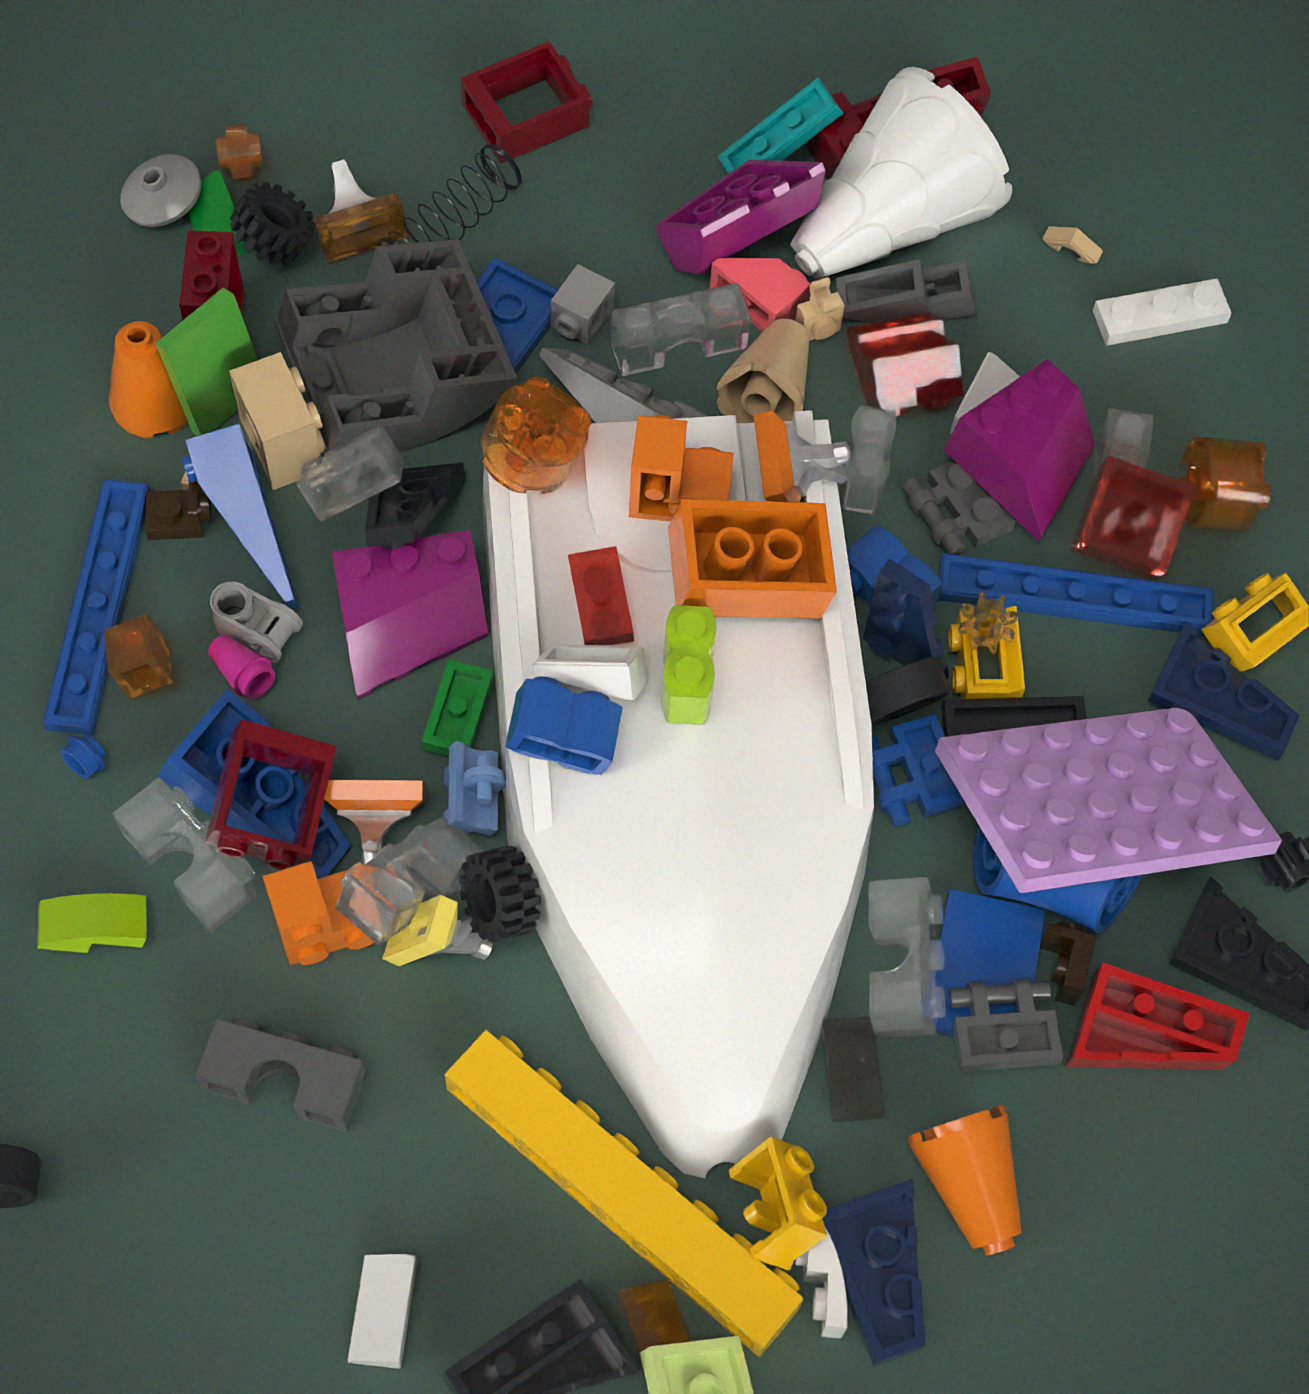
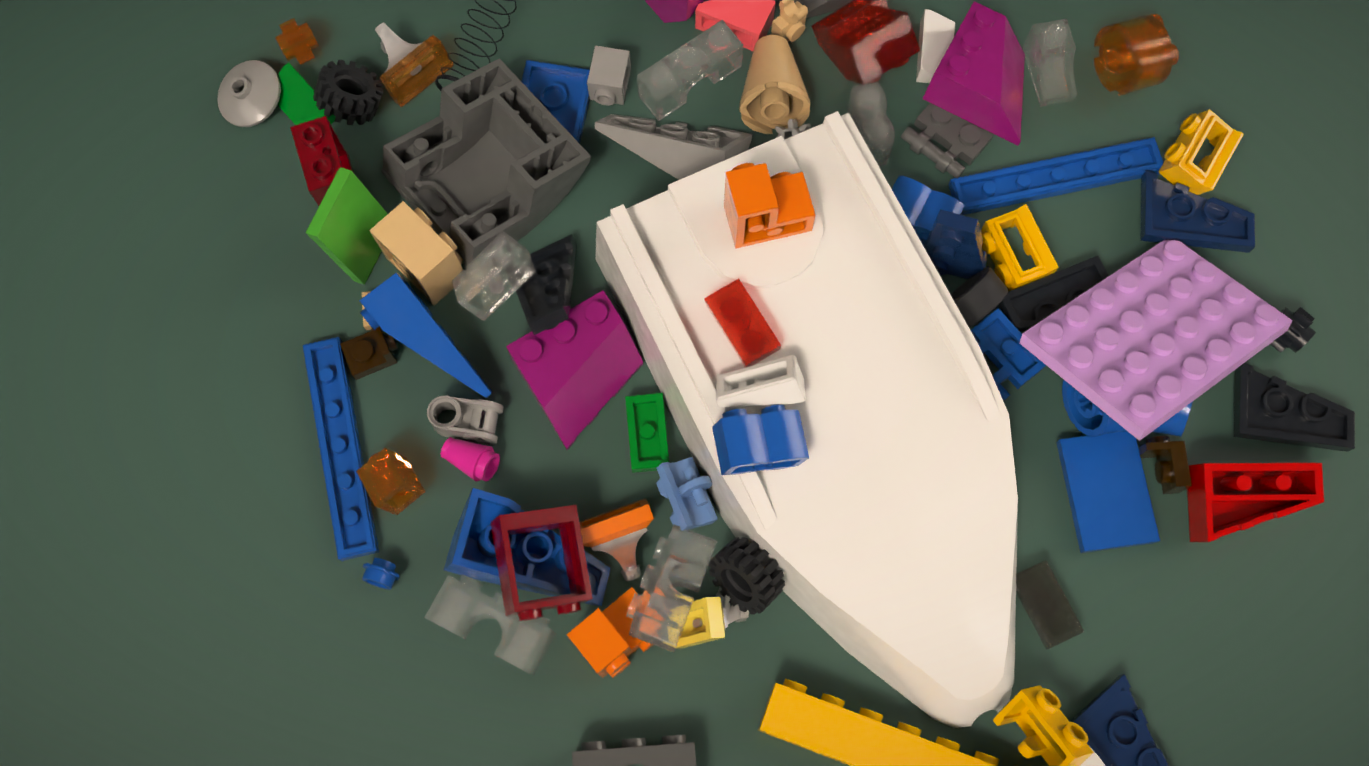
camera: 15 degrees left, 10 degrees up
lime slope [37,893,147,953] -> none
orange cone [109,321,188,438] -> none
clear orange brick [480,376,591,494] -> none
lime brick [661,605,716,725] -> none
orange brick [668,499,837,619] -> none
piece [753,410,851,502] -> none
clear arch [869,877,945,1038] -> none
orange cone [907,1104,1022,1256] -> none
dark grey plate [948,977,1063,1072] -> none
clear yellow gear [958,592,1018,654] -> none
clear red brick [1070,456,1196,580] -> none

